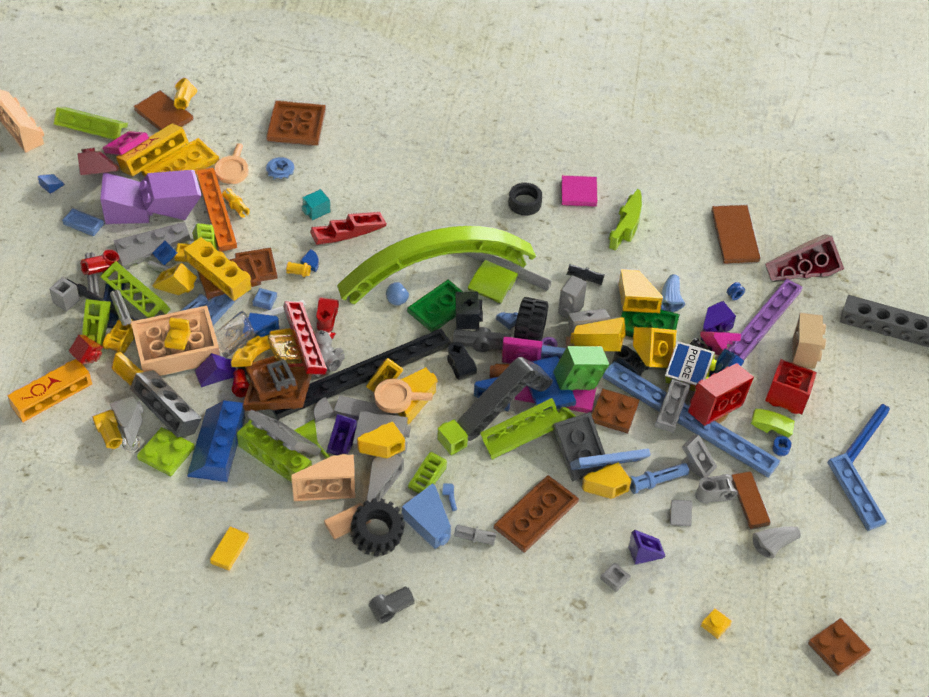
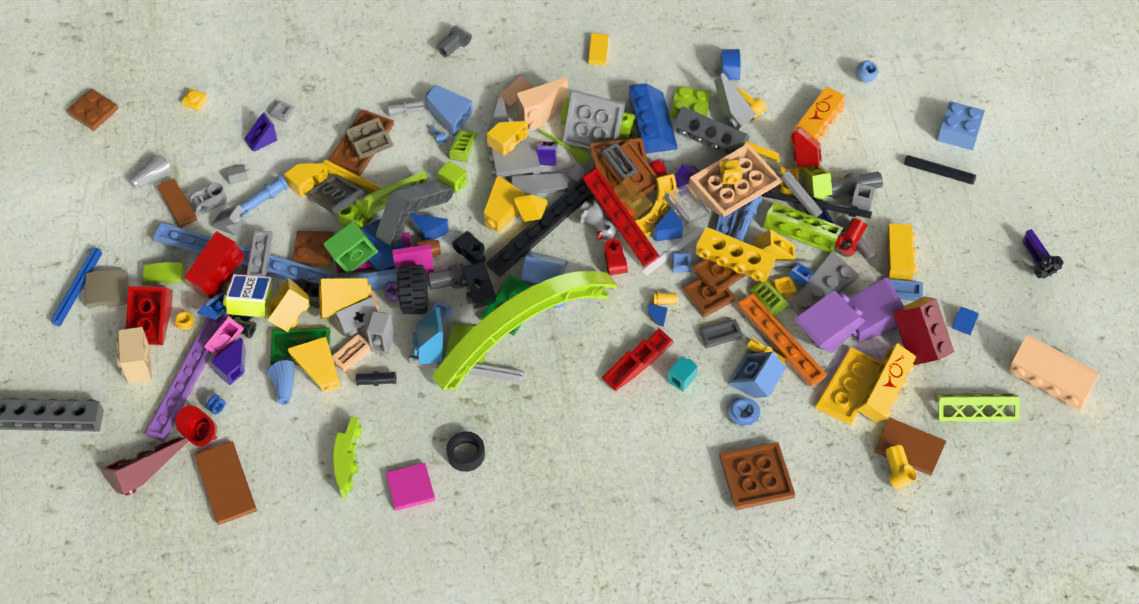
camera: 165 degrees right, 5 degrees up
dark pink tile [102,131,149,155] -> none
light nougat piece [215,143,248,184] -> none
black tyre [350,498,405,556] -> none
light nougat piece [374,379,433,414] -> none
medium blue tile [570,448,651,470] -> none
blue bush [772,436,792,456] -> none
medium blue tile [827,453,887,531] -> none
none -> dark tan slope [85,270,128,309]
none -> yellow plate [175,311,195,330]
none -> red piece [175,405,217,447]
none -> yellow axle [323,160,382,194]
none -> light nougat tile [332,334,370,372]
none -> dark tan slope [345,117,394,159]
none -> dark azure slope [412,308,443,364]
none -> medium blue slope [521,252,568,286]
none -> dark grey tile [699,319,743,349]
none -> blue brick [720,49,741,80]
none -> medium blue slope [728,352,786,398]
none -> dark grey piece [827,172,883,197]
none -> yellow brick [887,223,917,281]

